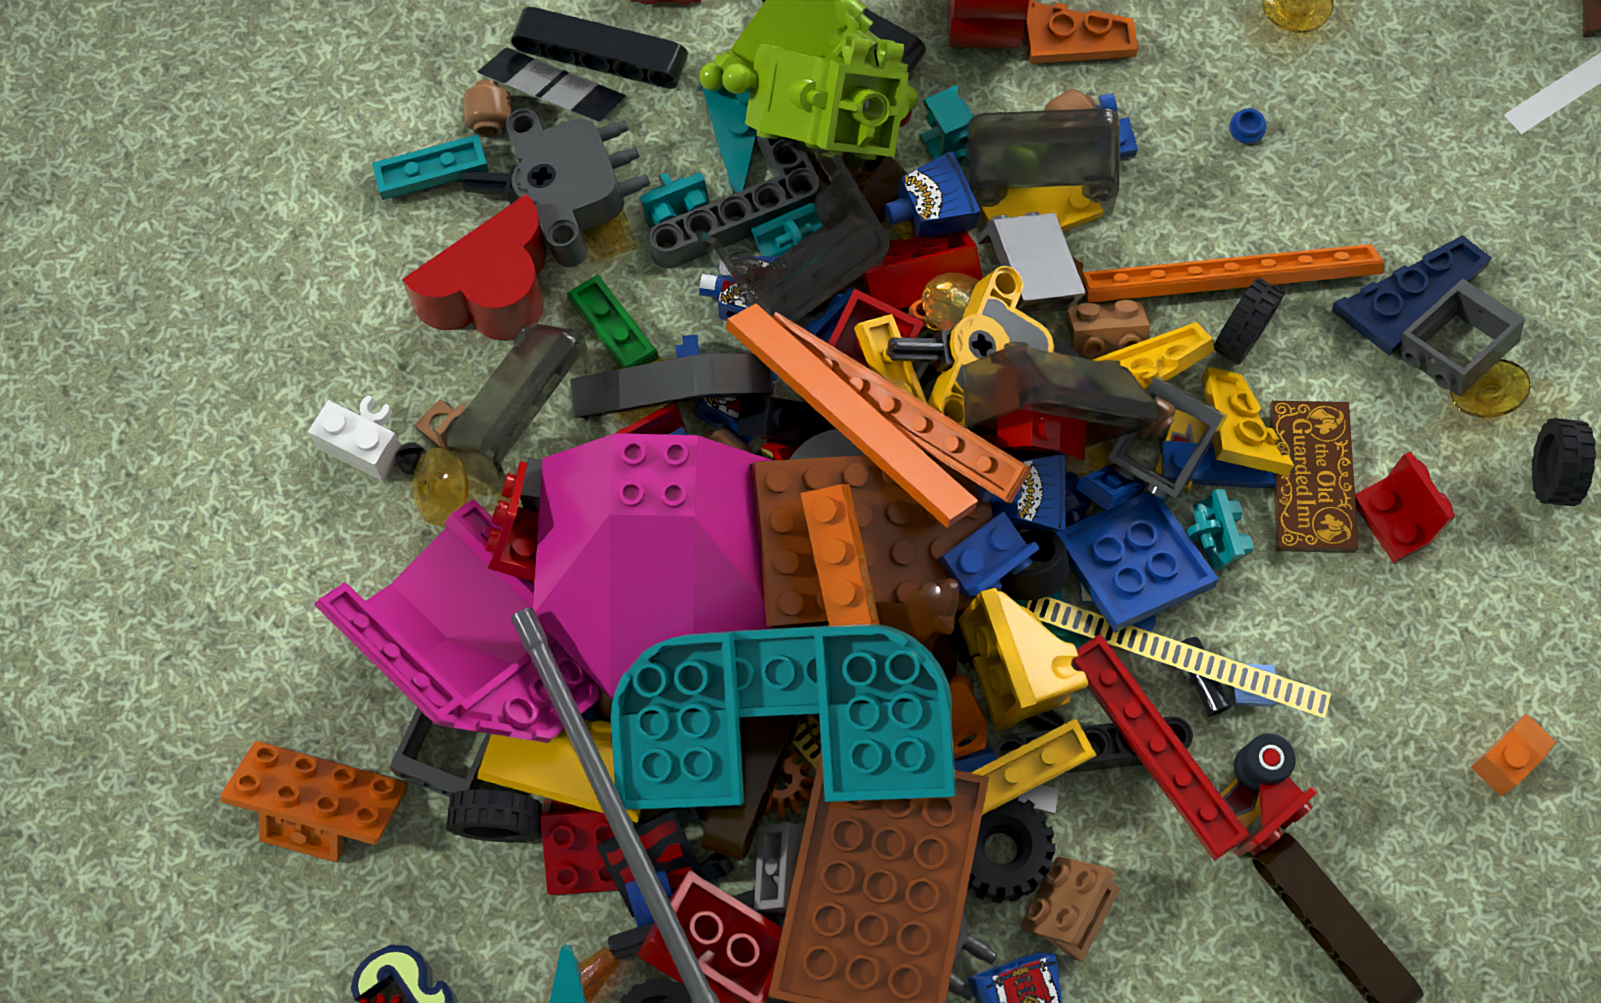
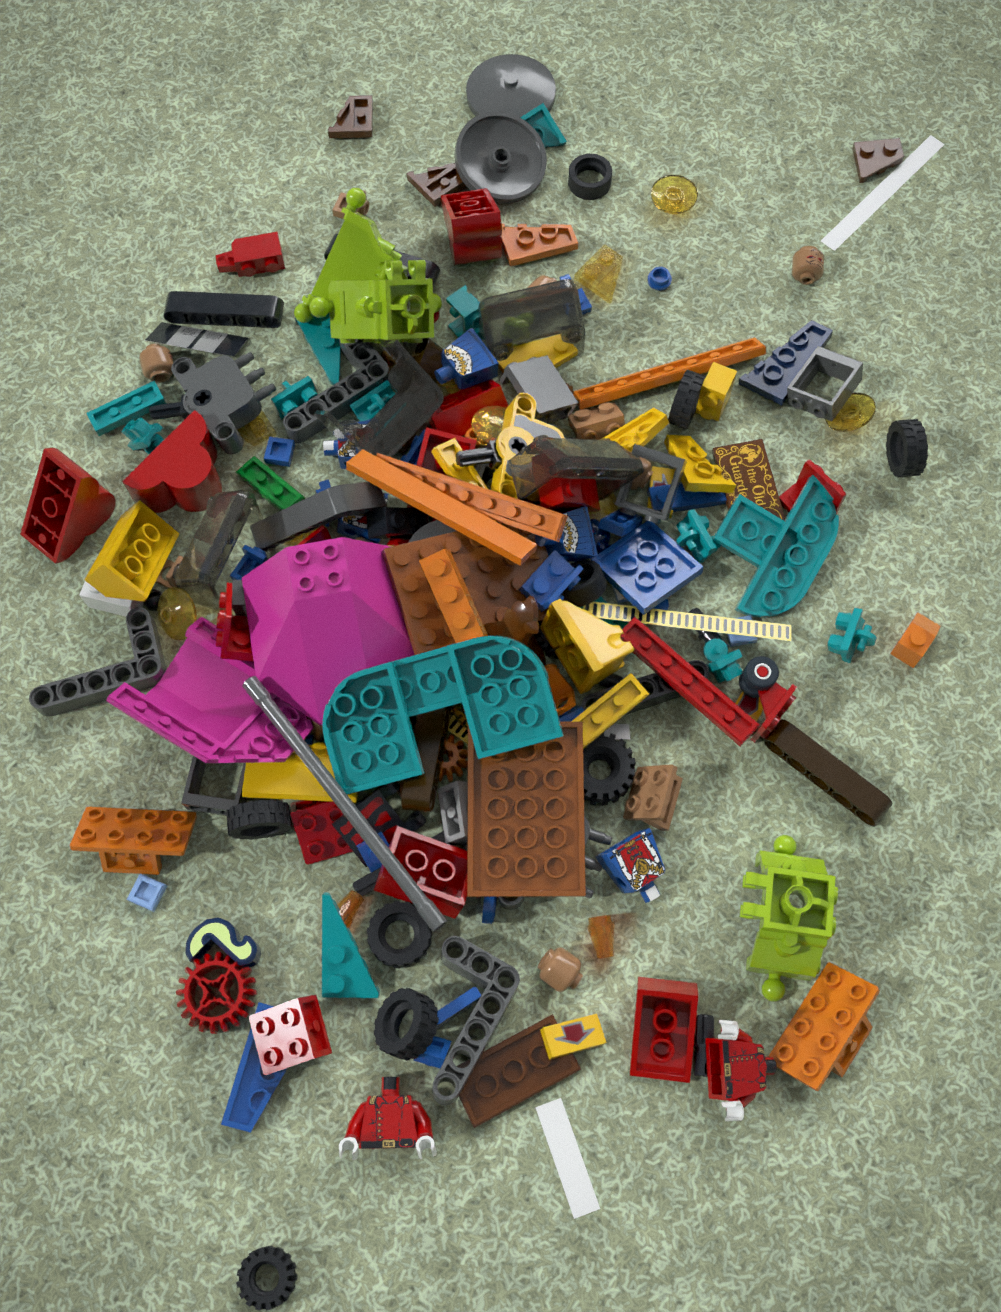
camera: 10 degrees left, 0 degrees up
none -> red brick [20,447,116,564]
none -> dark grey beam [29,607,167,717]
none -> yellow slope [84,500,180,601]
none -> teal hips [121,417,164,454]
none -> light blue tile [126,873,167,912]
none -> blue bracket [230,545,268,580]
none -> blue plate [264,437,295,467]
none -> clear yellow wing [574,244,623,304]
none -> yellow brick [695,362,737,421]
none -> teal hips [703,638,743,683]
none -> teal plate [712,475,839,617]
none -> medium nougat head [792,246,824,285]
none -> teal hips [827,608,877,663]

